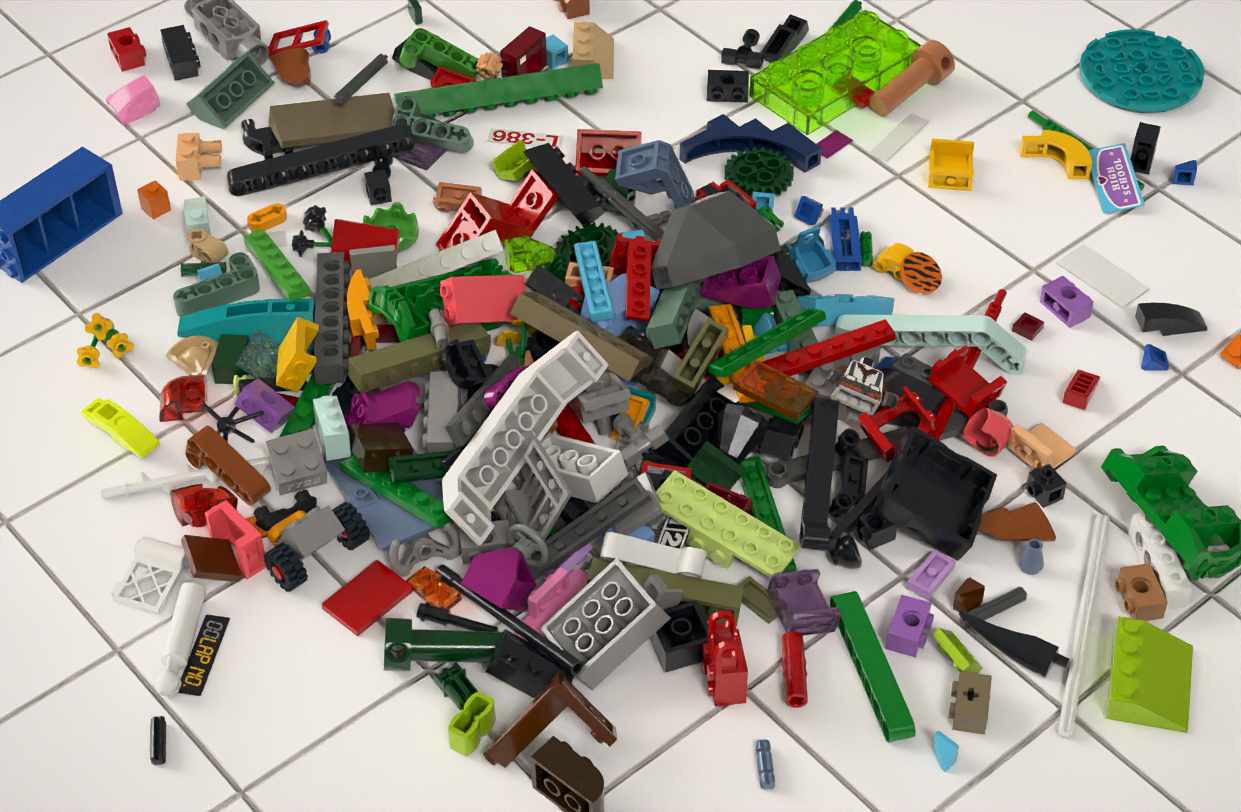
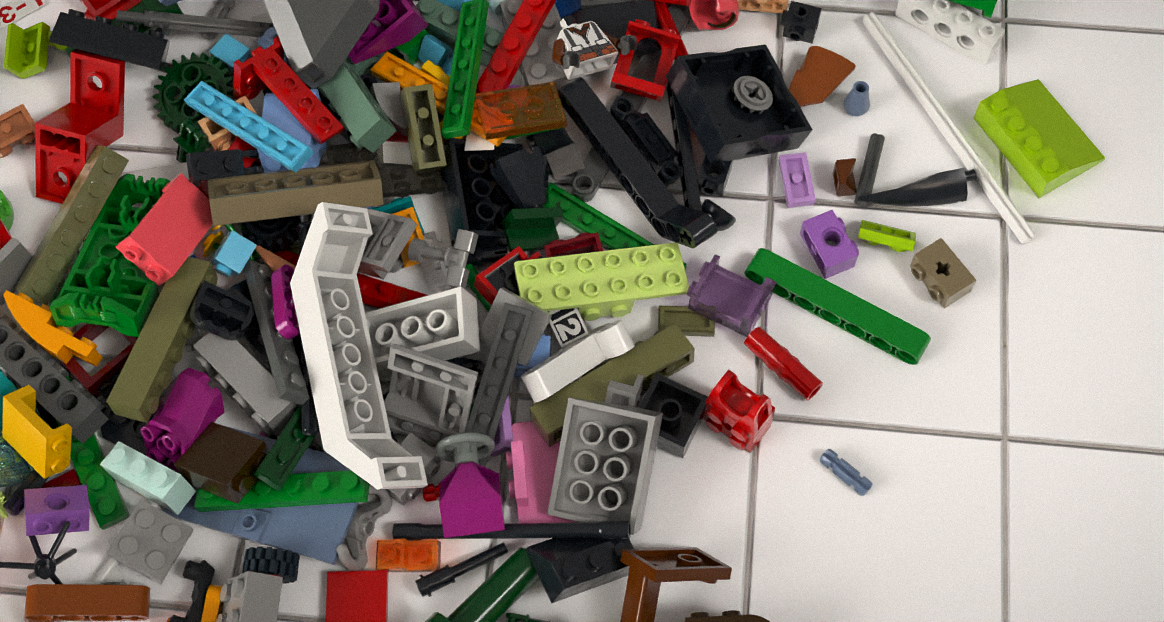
camera: 40 degrees left, 20 degrees up
light grey pin [428,309,451,350] -> none
clear neon green brick [504,236,556,273] -> none
medium azure slope [933,731,959,772] -> none
medium nougat brick [1115,563,1168,621] -> none
none -> medium azure brick [210,230,257,277]
none -> light grey gear [731,76,773,114]

